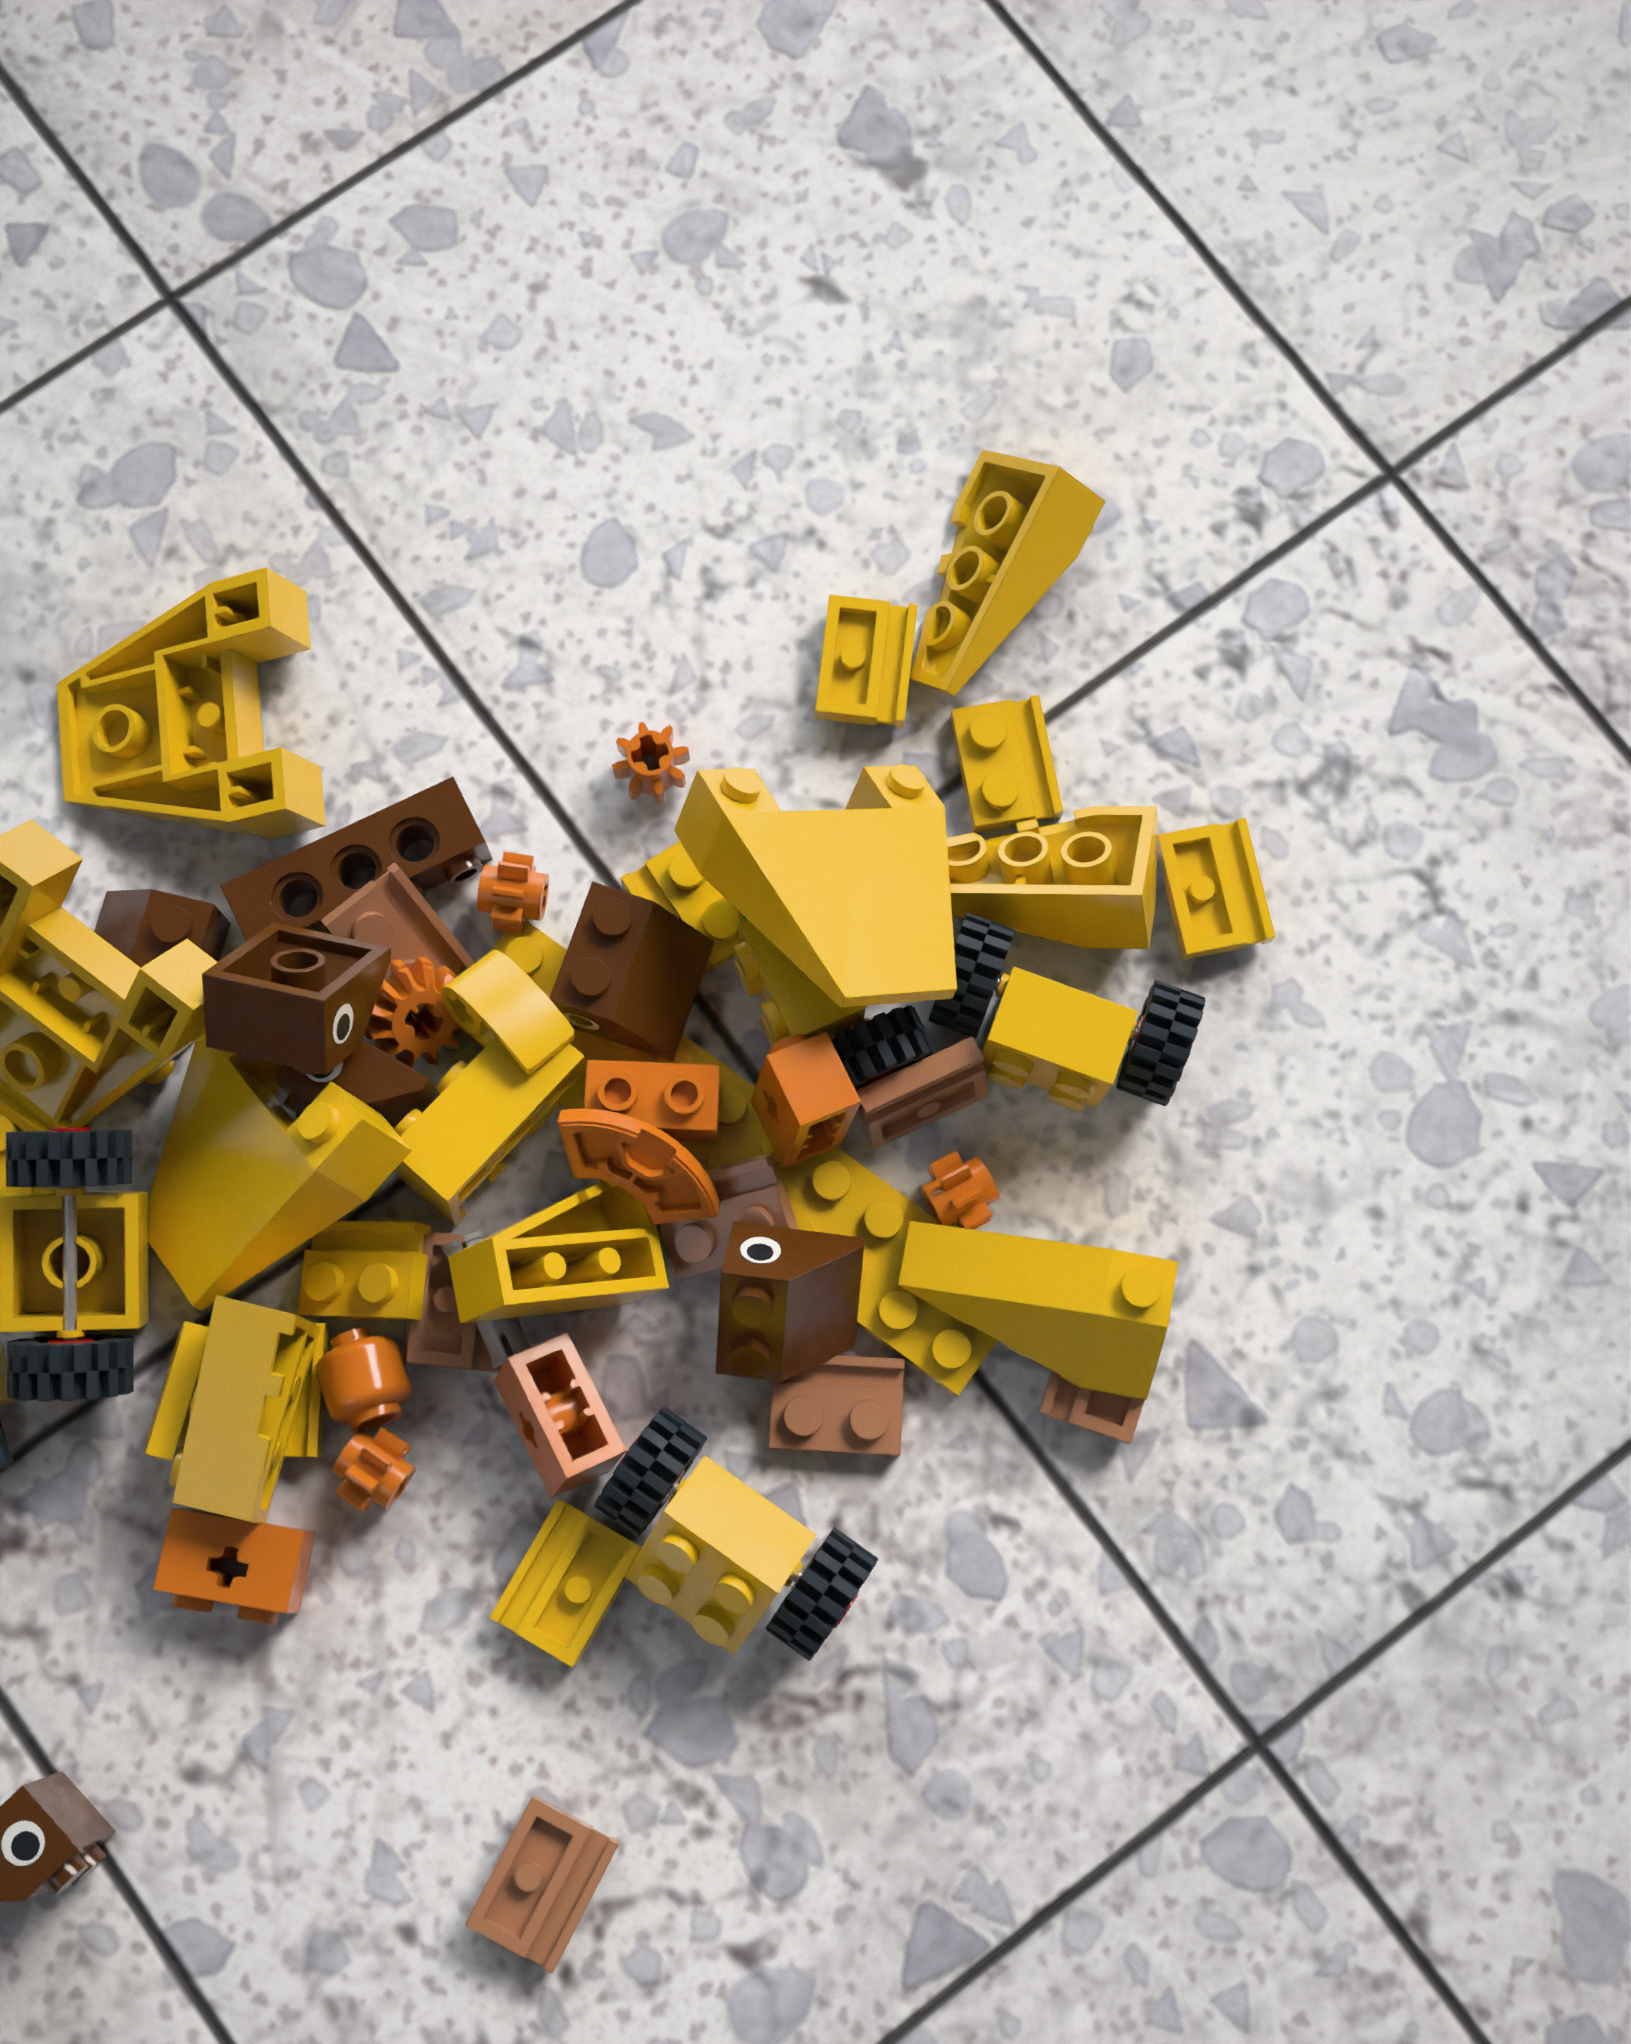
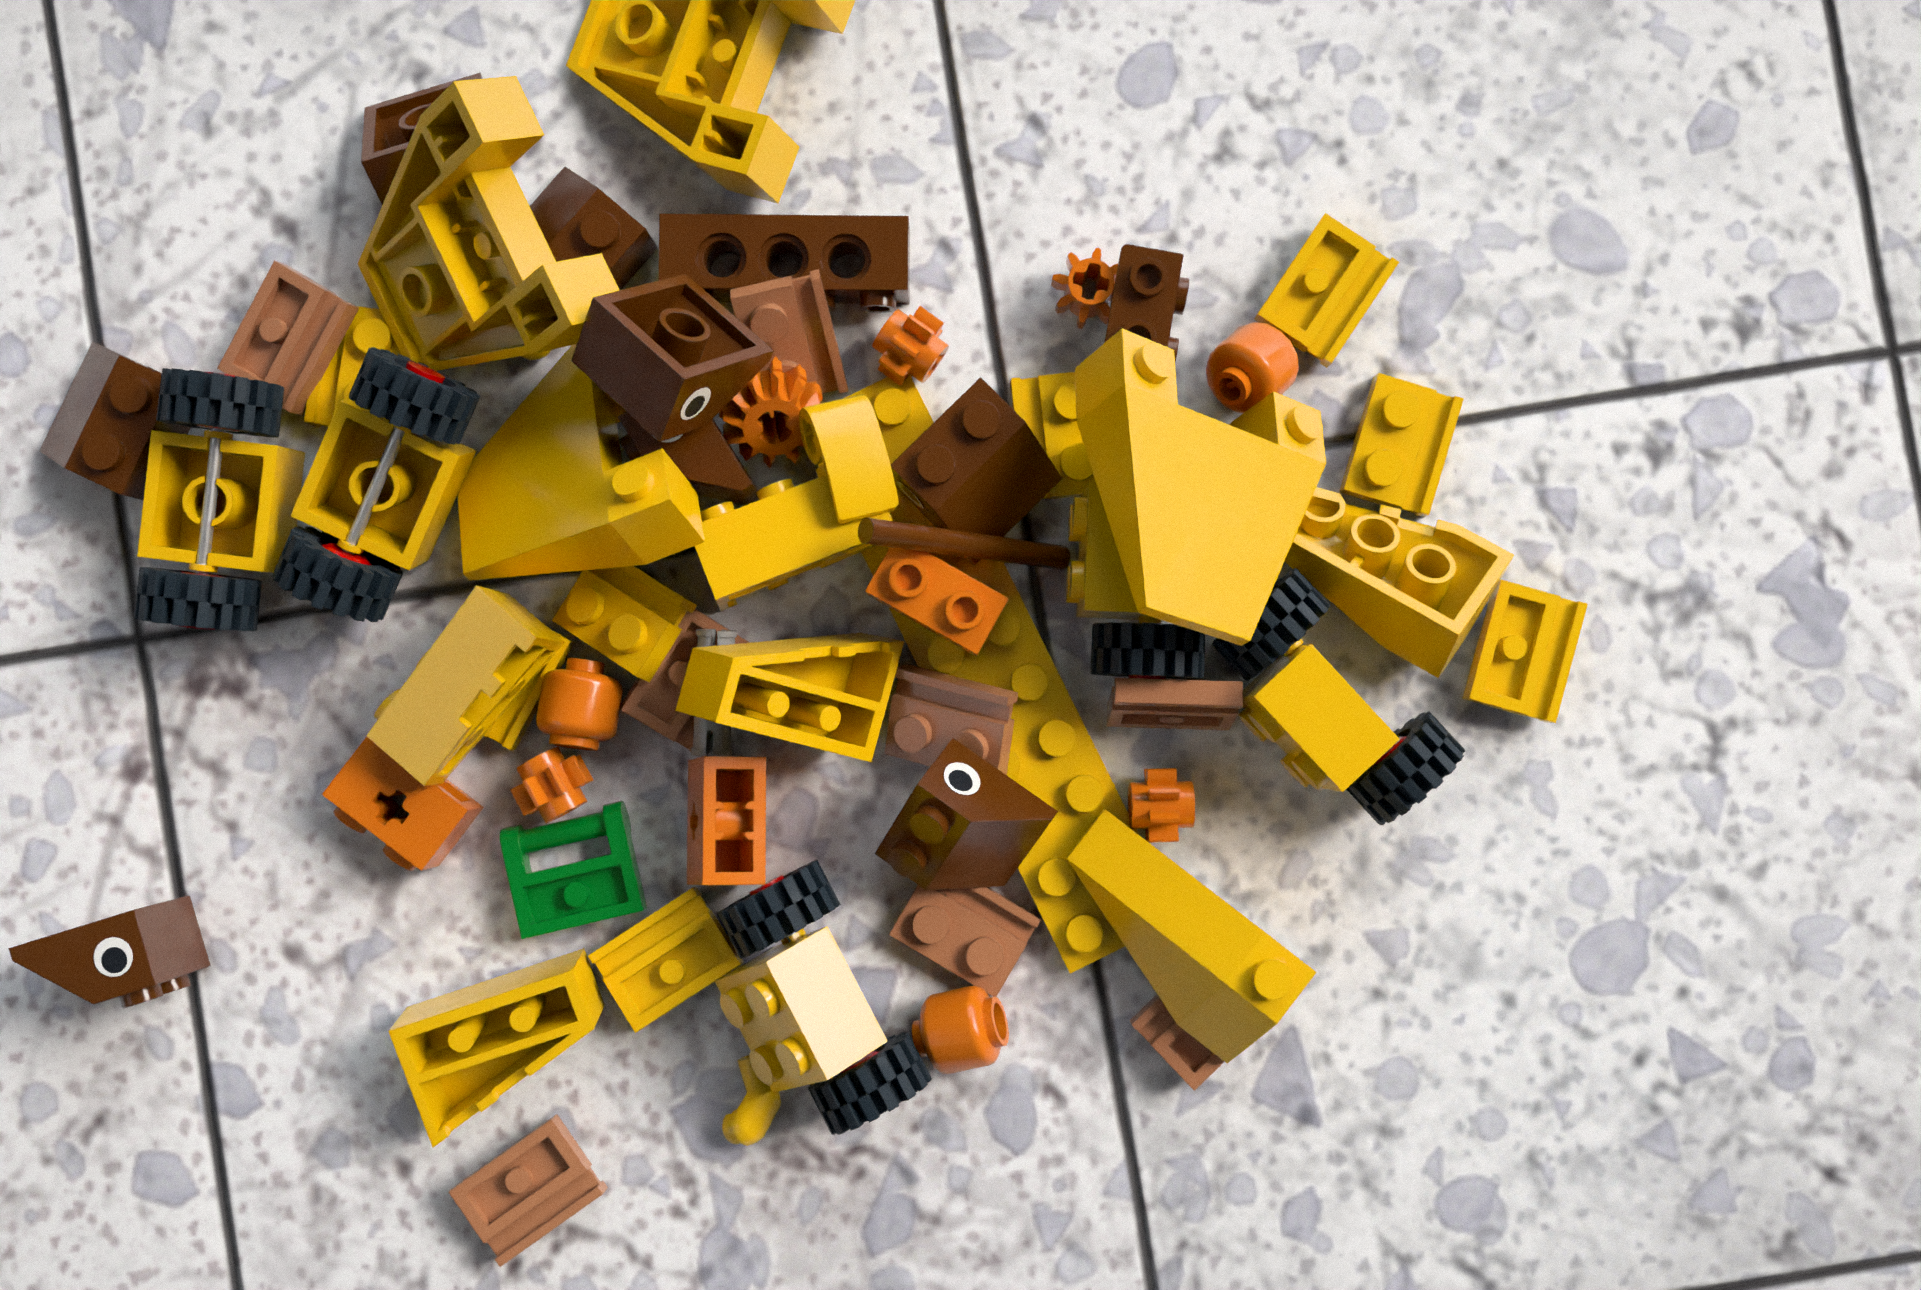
camera: 30 degrees right, 10 degrees up
yellow plate [143,1321,209,1461] -> none
orange tile [557,1109,721,1225] -> none
orange brick [750,1032,861,1169] -> none
yellow wedge [910,449,1106,696] -> none
none -> yellow wedge [388,948,605,1148]
none -> green plate [500,800,647,939]
none -> yellow arm [722,1055,781,1146]
none -> reddish brown bar [858,517,1070,570]
none -> orange head [912,986,1009,1074]
none -> reddish brown bracket [1104,244,1189,362]
none -> orange head [1206,322,1299,414]

